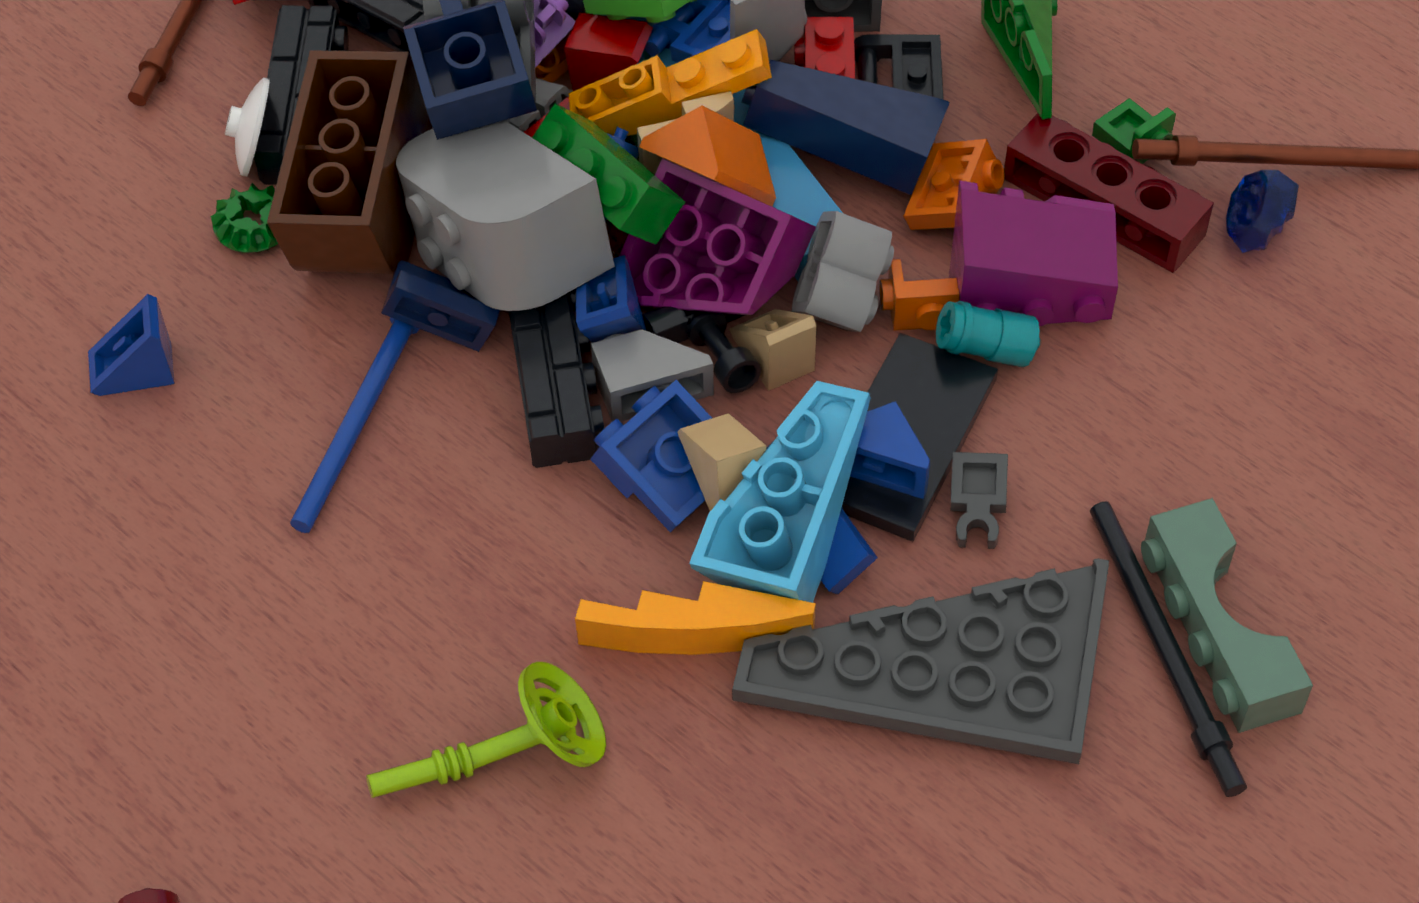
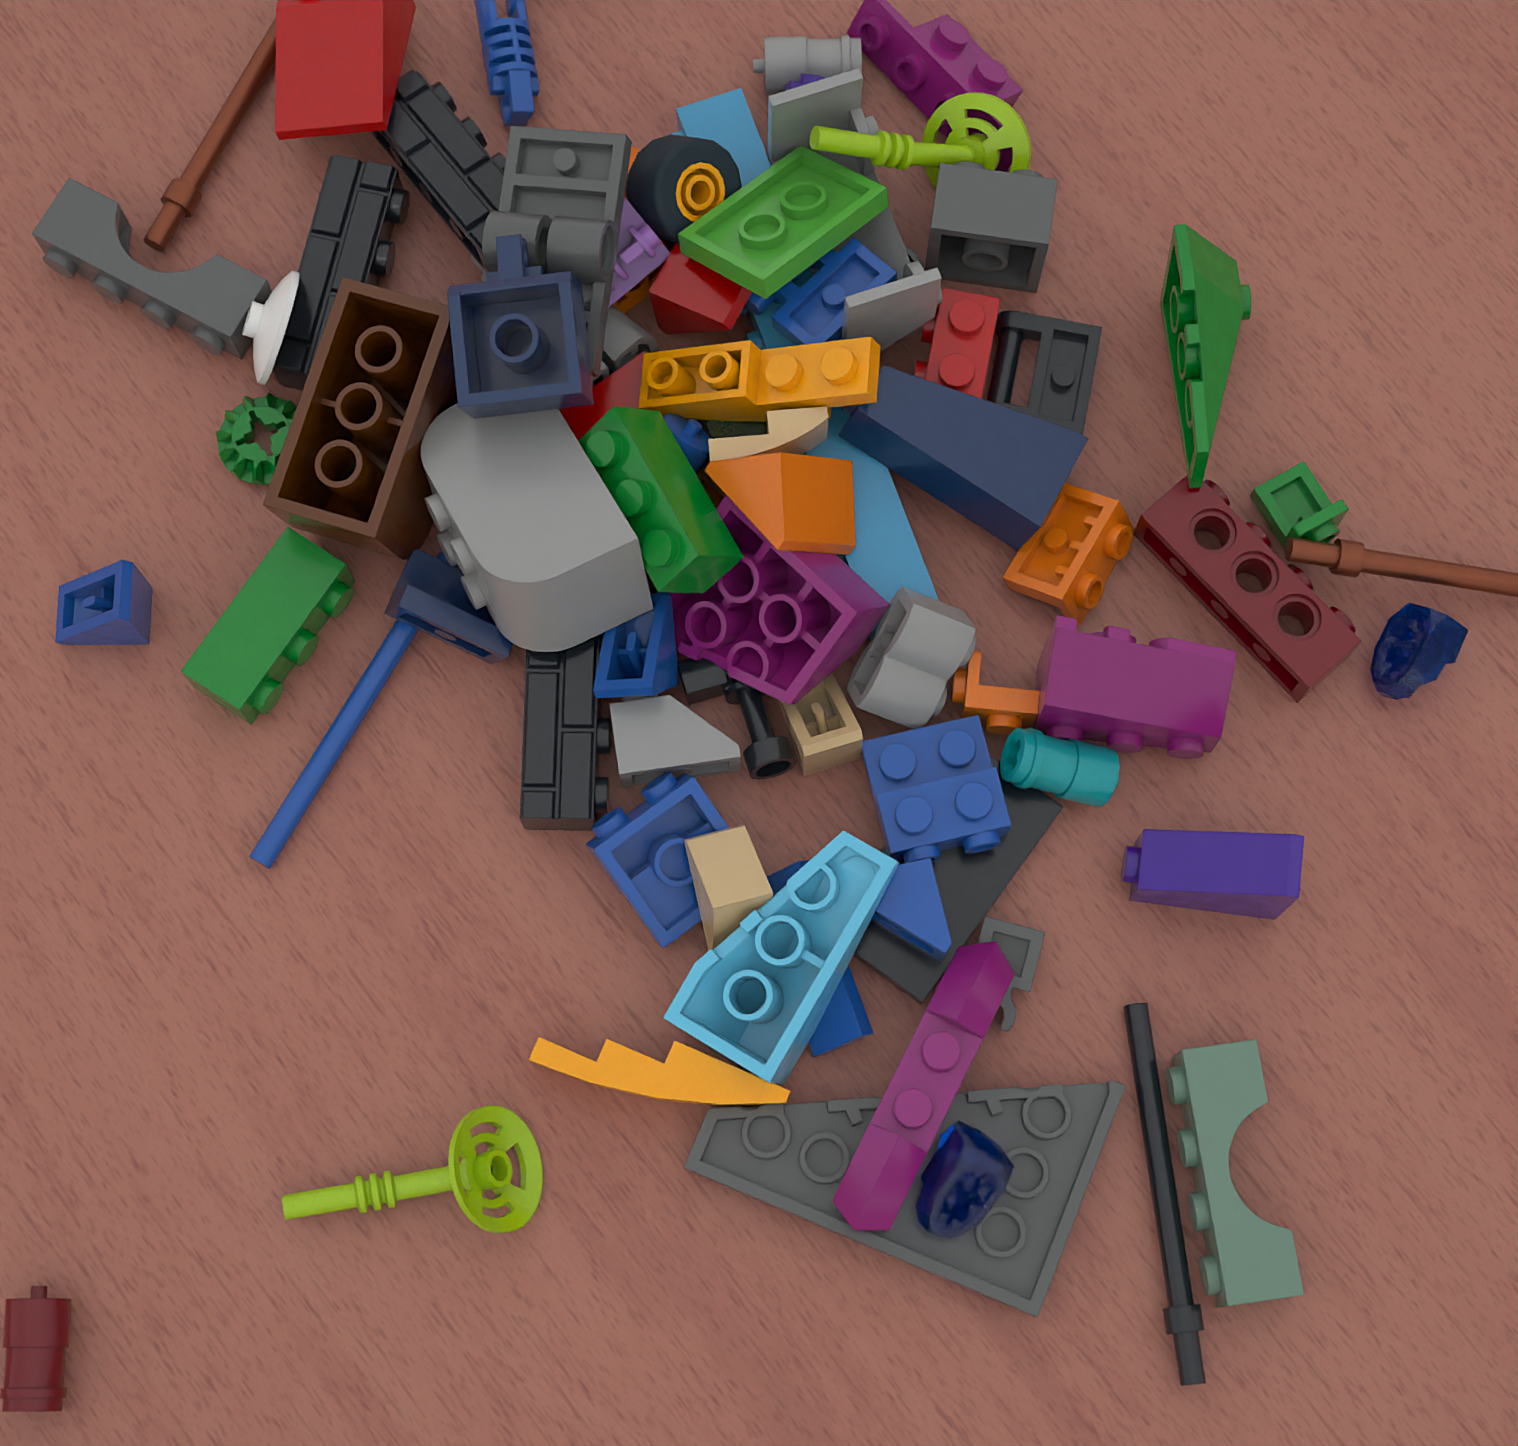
camera: 10 degrees right, 20 degrees up
none -> dark grey arch [32,177,272,360]
none -> green brick [181,526,355,725]
none -> magenta brick [832,941,1015,1230]
none -> blue plate [861,715,1011,863]
none -> clear blue rock [916,1120,1014,1238]
none -> dark purple slope [1121,829,1304,920]

